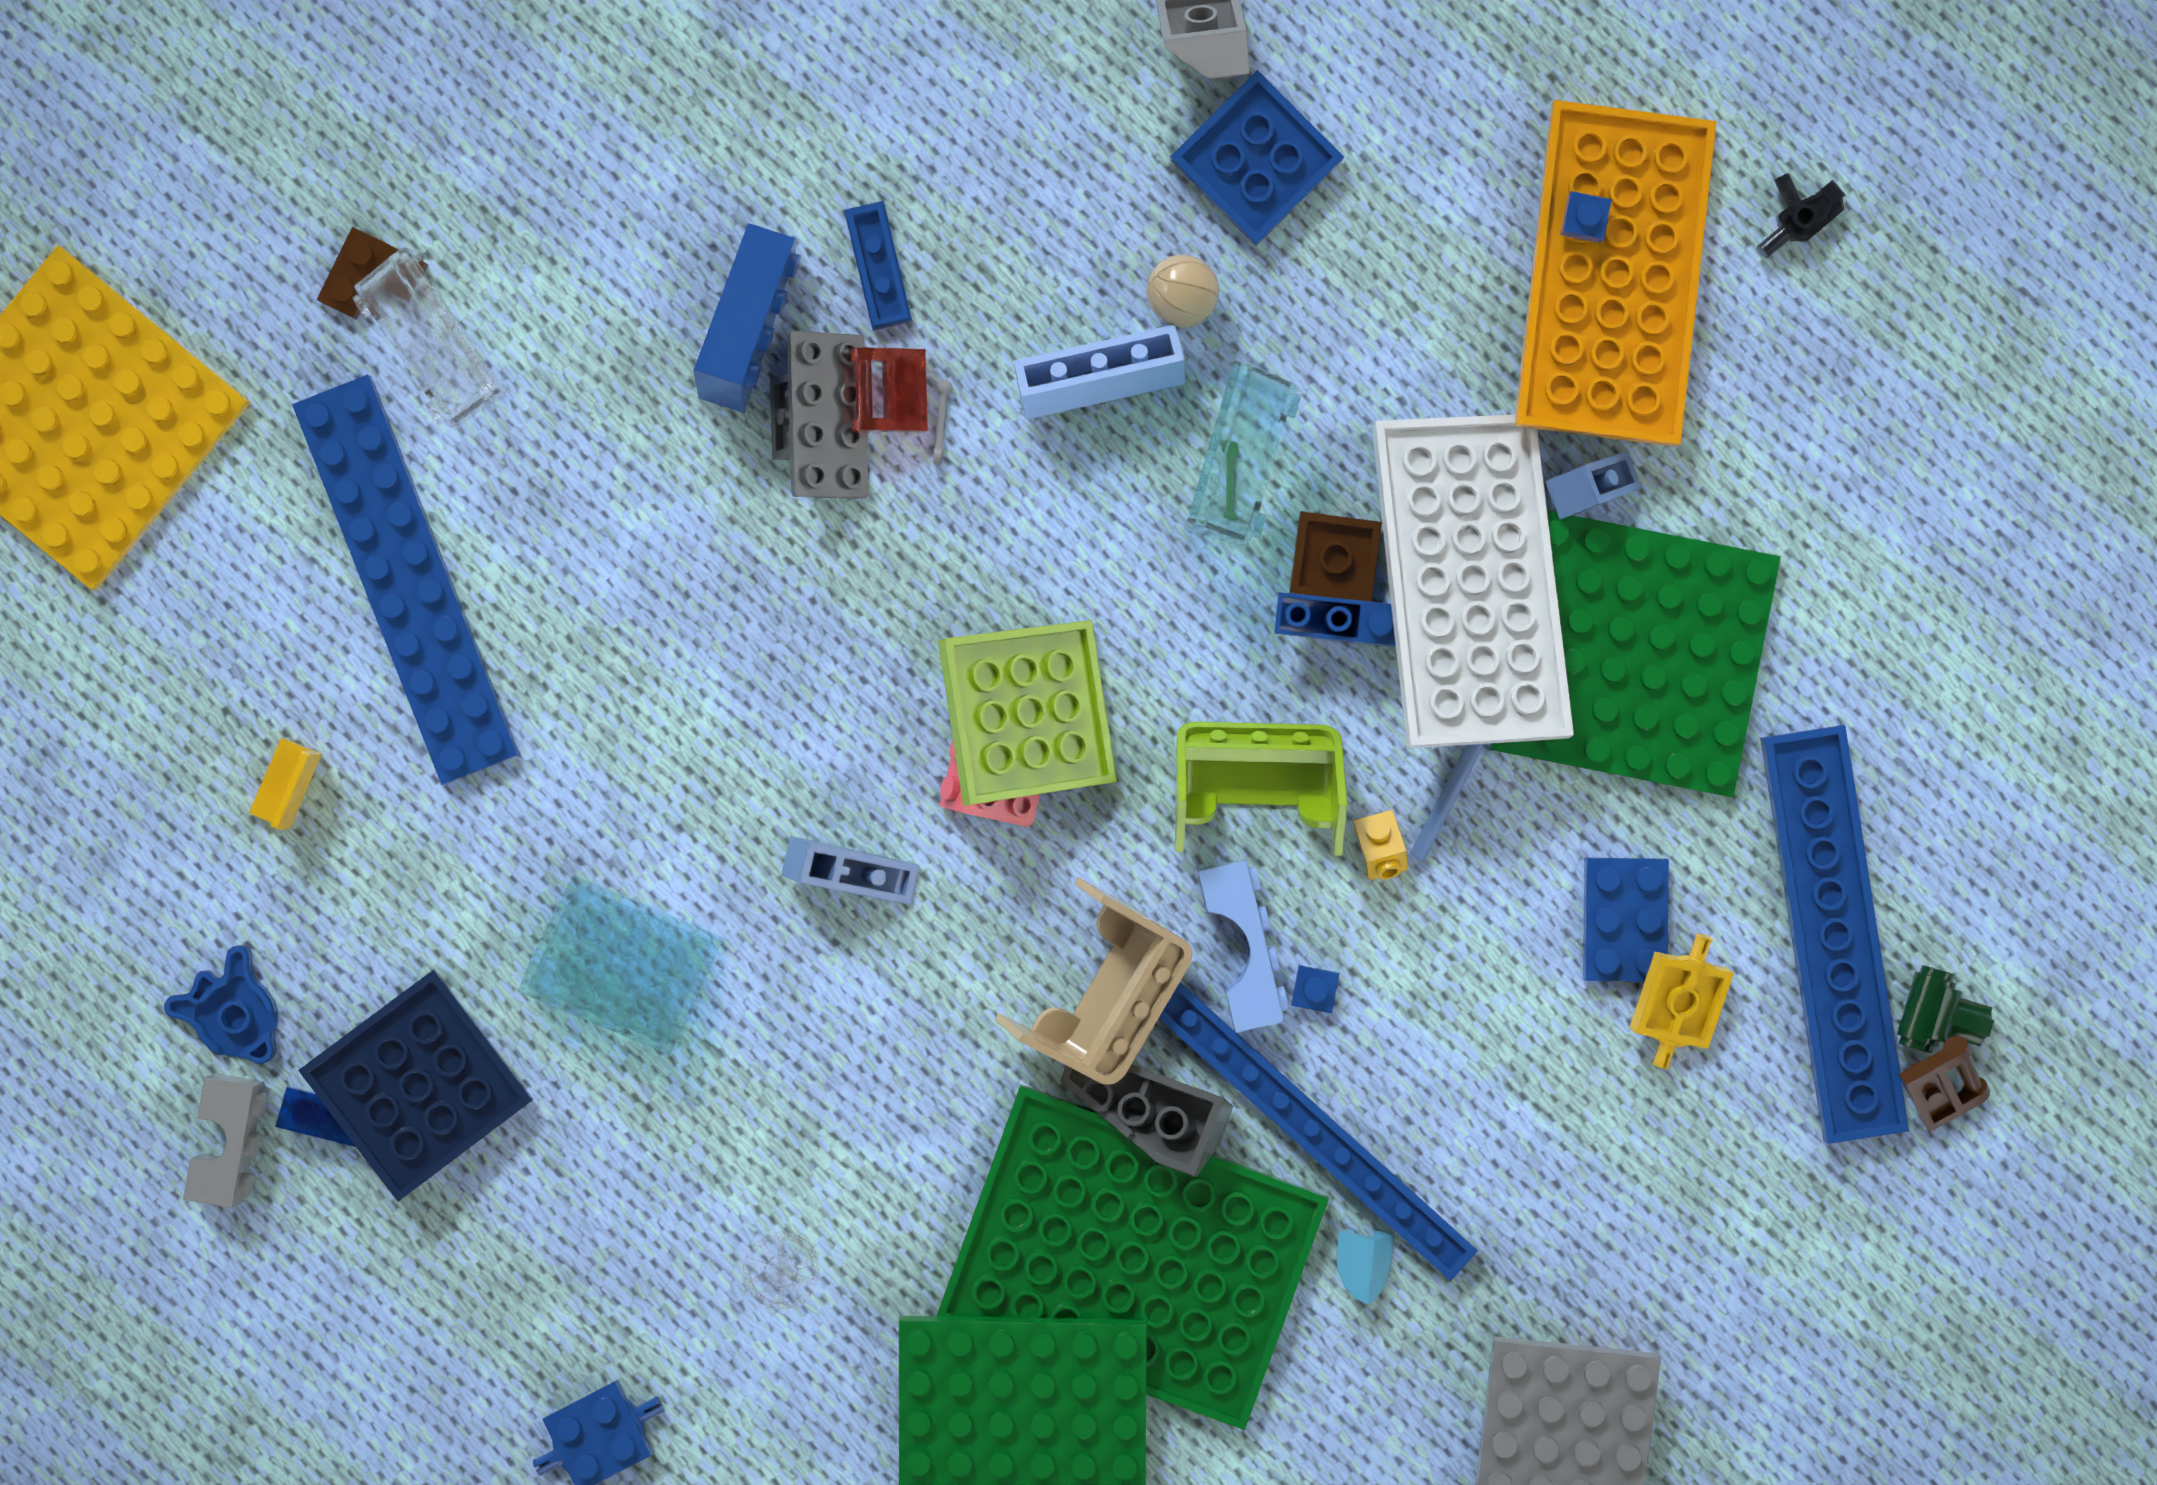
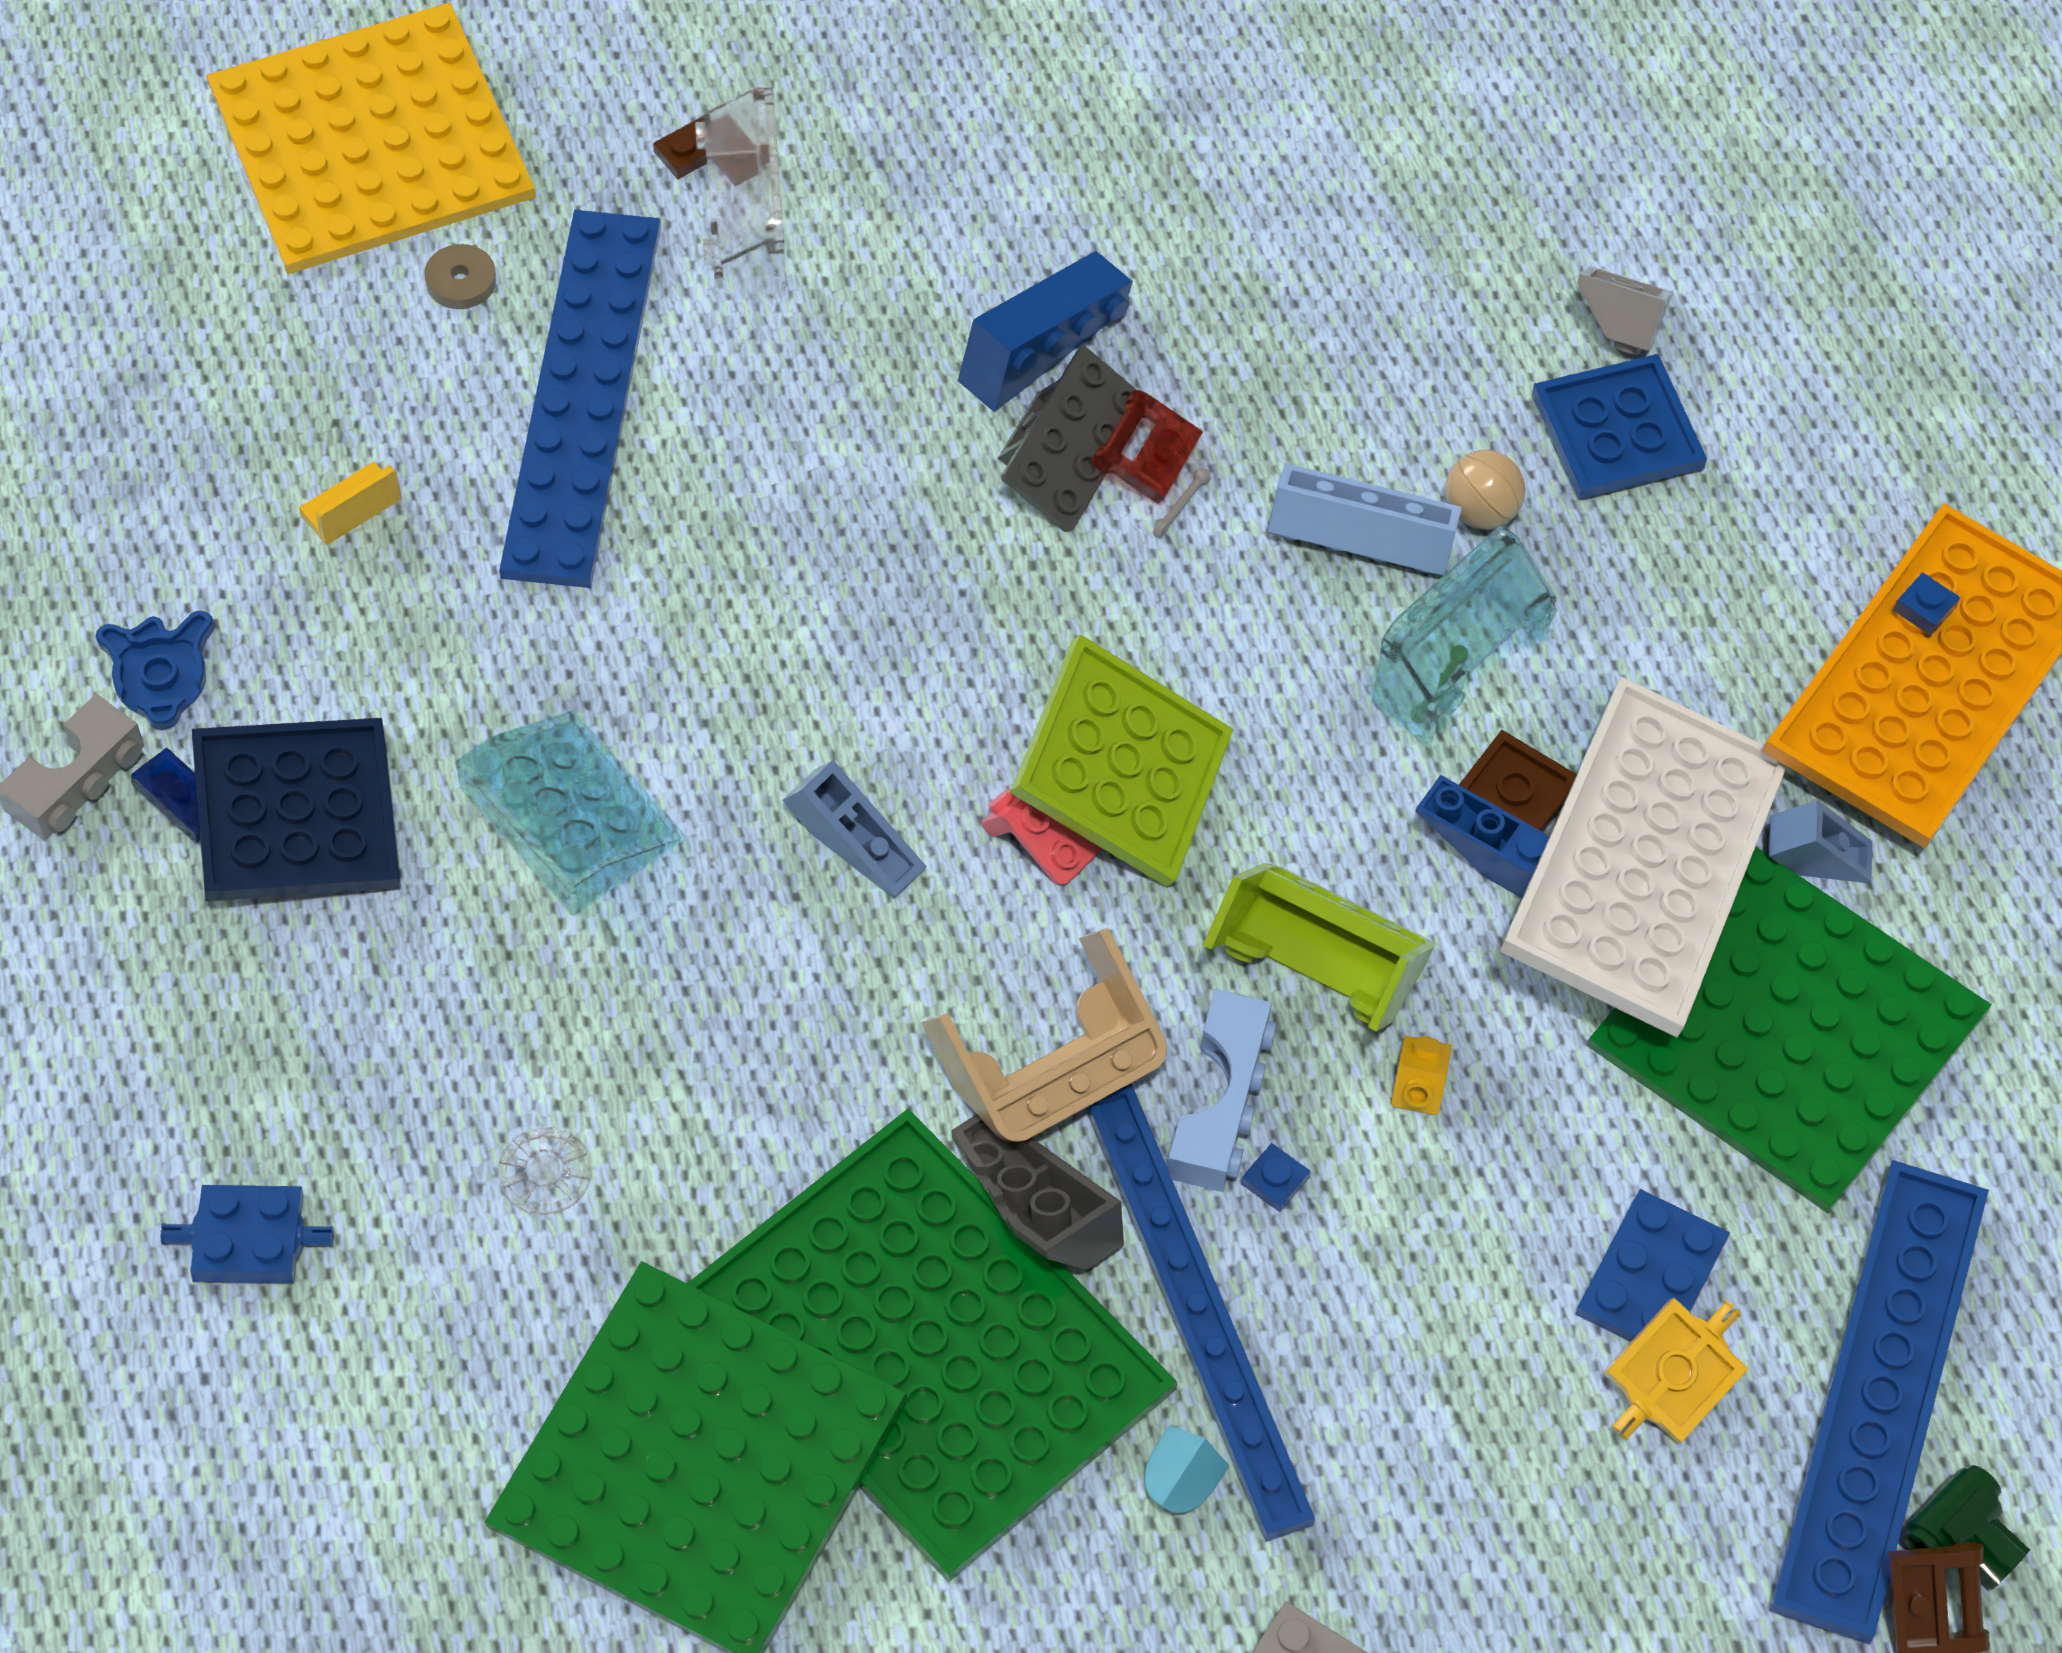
camera: 25 degrees right, 30 degrees down
blue tile [844,200,913,331] -> none
medium blue bar [1410,744,1485,862] -> none
none -> dark tan piece [425,244,496,309]

